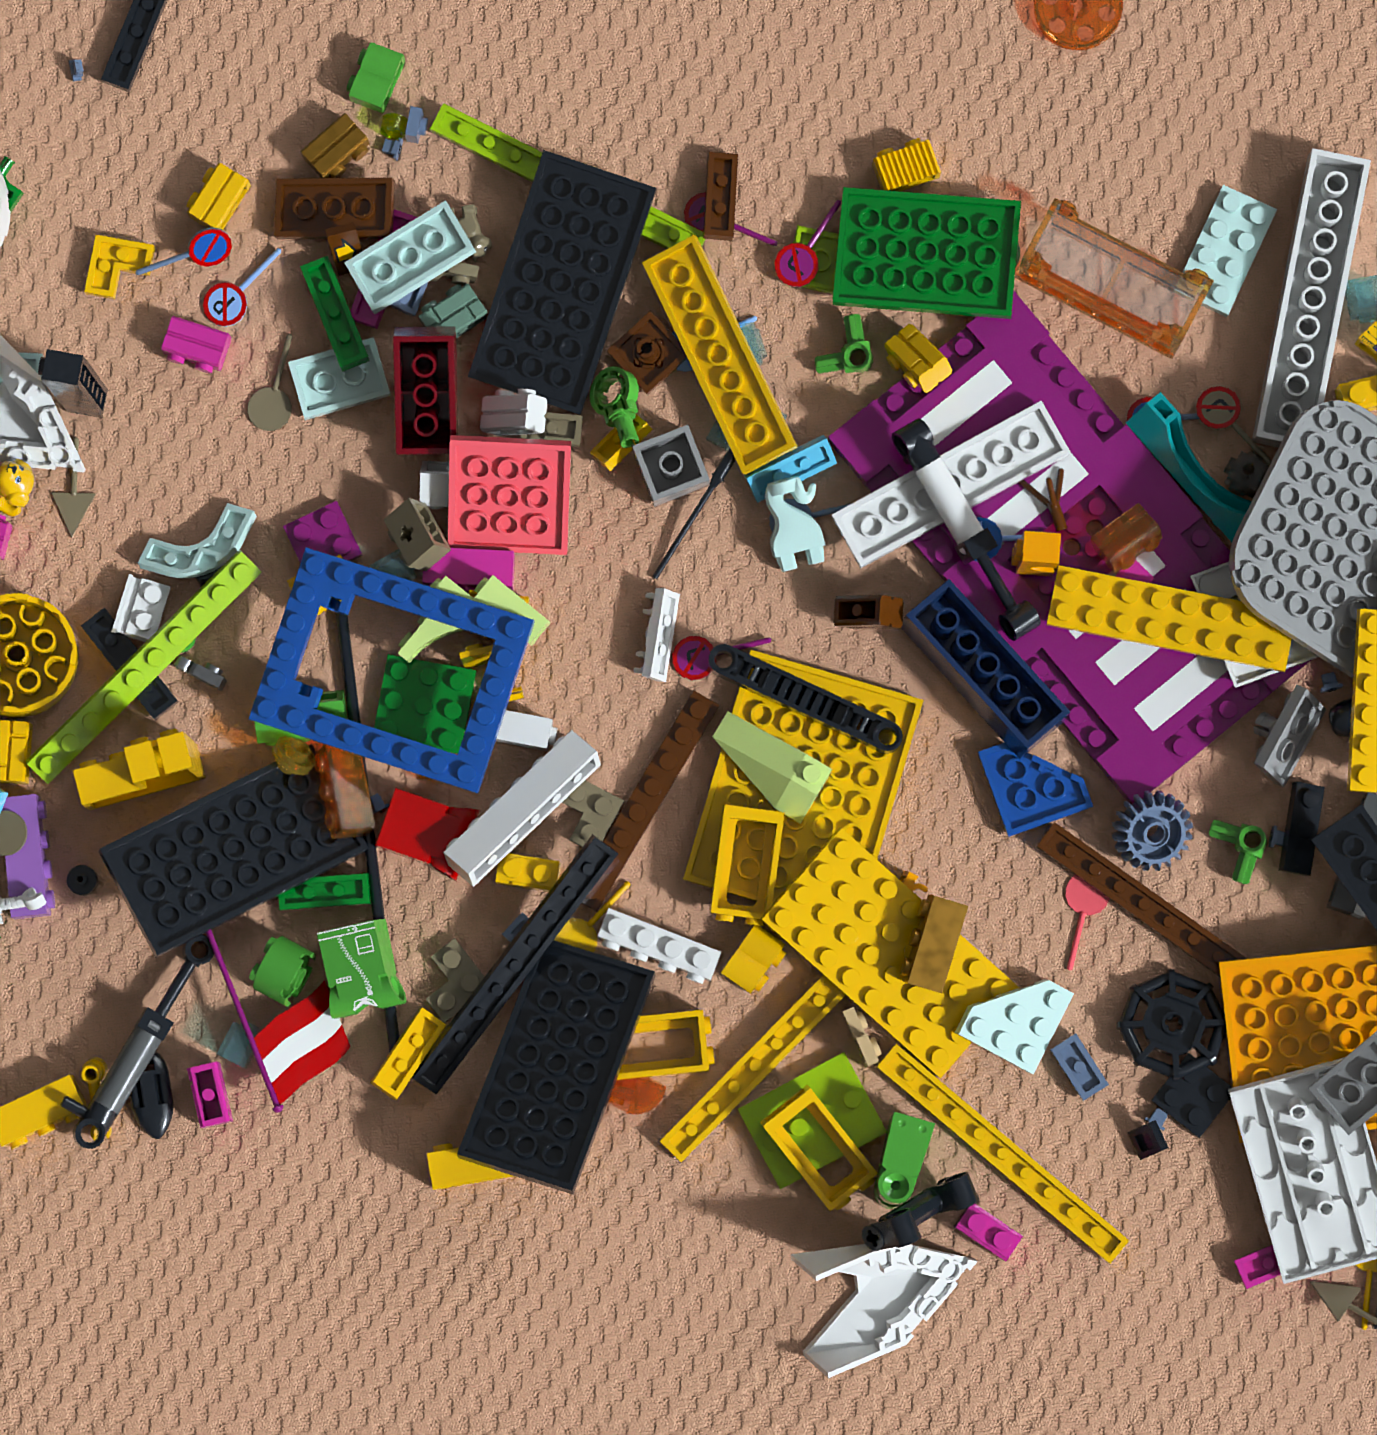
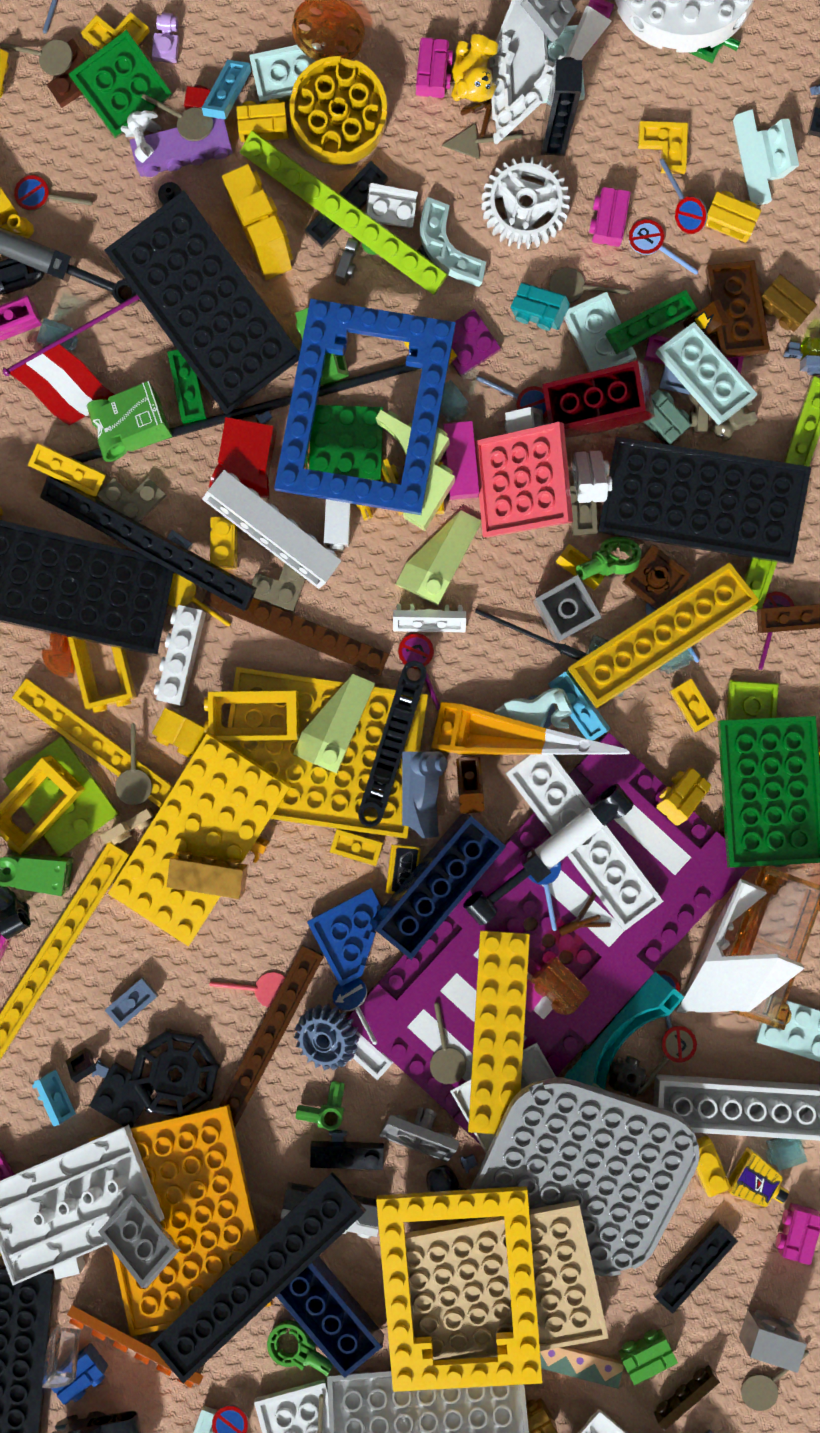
camera: 80 degrees right, 5 degrees up
bright green brick [249,936,316,1007] -> none
clear yellow plate [272,736,316,775] -> none
clear orange brick [314,744,375,839] -> none
dark tan brick [384,498,451,572] -> none
piece [775,200,841,287] -> none
bright green axle [815,314,873,374] -> none
light aqua plate [954,979,1074,1074] -> none
light orange arch [1011,531,1061,577] -> none
none -> piece [14,175,93,211]
none -> medium azure plate [32,1070,76,1127]
none -> dark tan piece [115,723,152,805]
none -> yellow plate [330,829,383,866]
none -> blue piece [332,978,377,1045]
none -> white tile [353,1031,393,1080]
none -> slope [386,844,420,894]
none -> yellowish green wedge [395,510,481,606]
none -> sand blue slope [402,752,447,838]
none -> dark tan piece [430,1002,466,1084]
none -> light orange plate [431,702,630,755]
none -> reddish brown plant [460,99,492,138]
none -> piece [476,376,547,419]
none -> white gear [481,157,570,249]
none -> teal brick [511,282,570,331]
none -> yellow plate [669,679,716,732]
none -> white windscreen [676,879,804,1013]
none -> light aqua plate [733,109,799,205]

